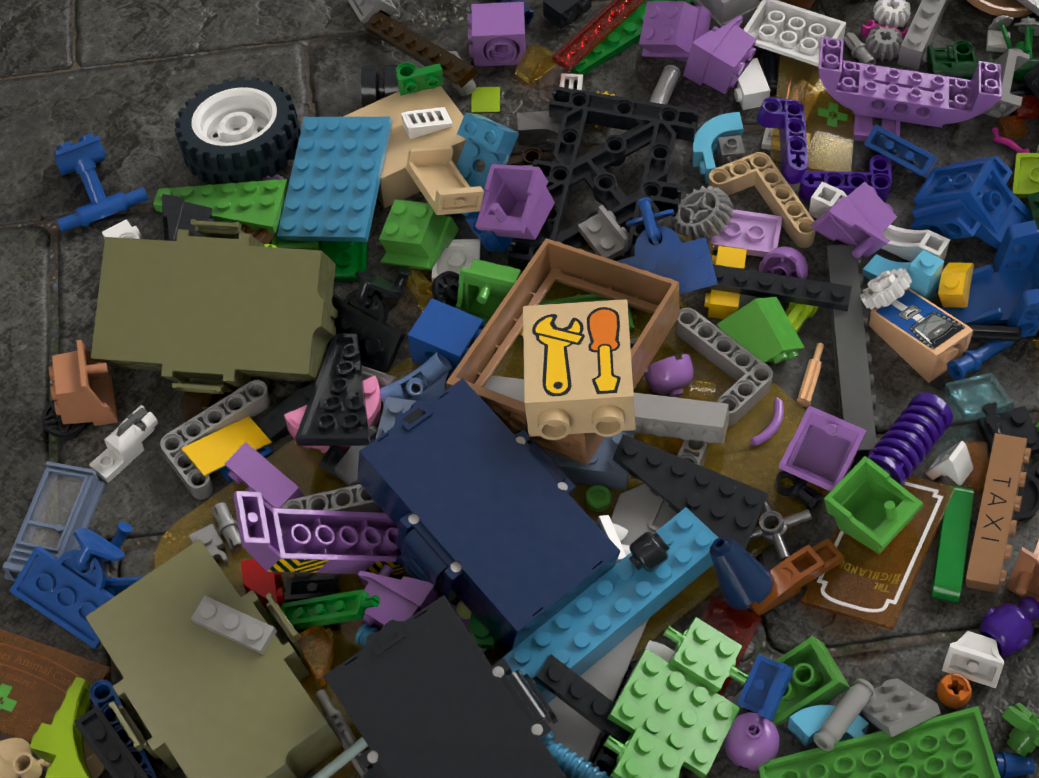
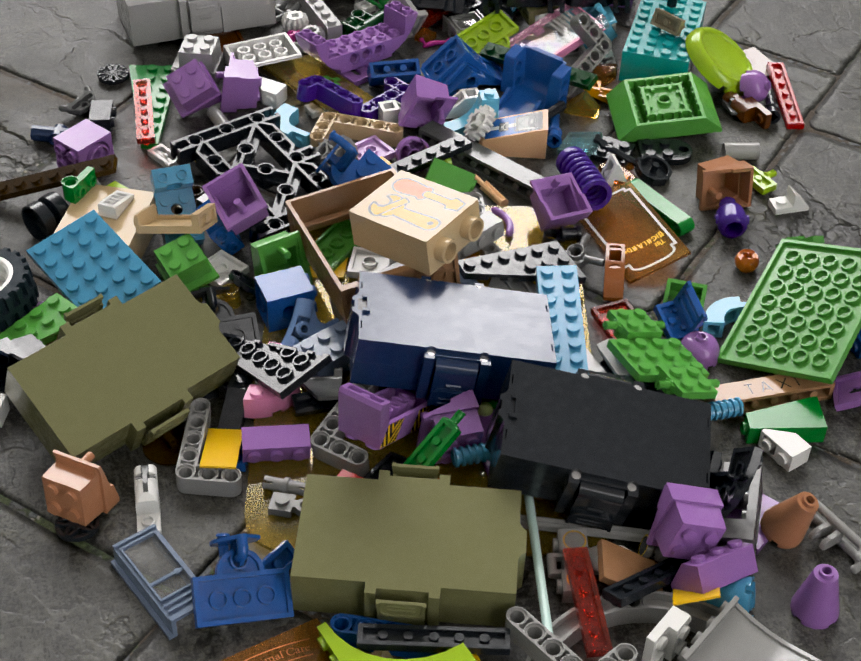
camera: 55 degrees left, 15 degrees down
light grey plate [191,596,277,655] -> none
clear yellow slope [515,44,561,85] -> none
light grey bracket [578,205,630,260] -> none
black head [629,532,670,572] -> none
dark blue cone [709,537,774,610] -> none
flat silver brick [717,135,745,167] -> none
light grey axle [814,678,875,751] -> none
bright green piece [824,456,924,554] -> none
light grey plate [859,678,941,737] -> none
yellow slope [938,262,974,308] -> none
white slope [942,631,1004,688] -> none
medium nougat brick [966,433,1031,593] -> none

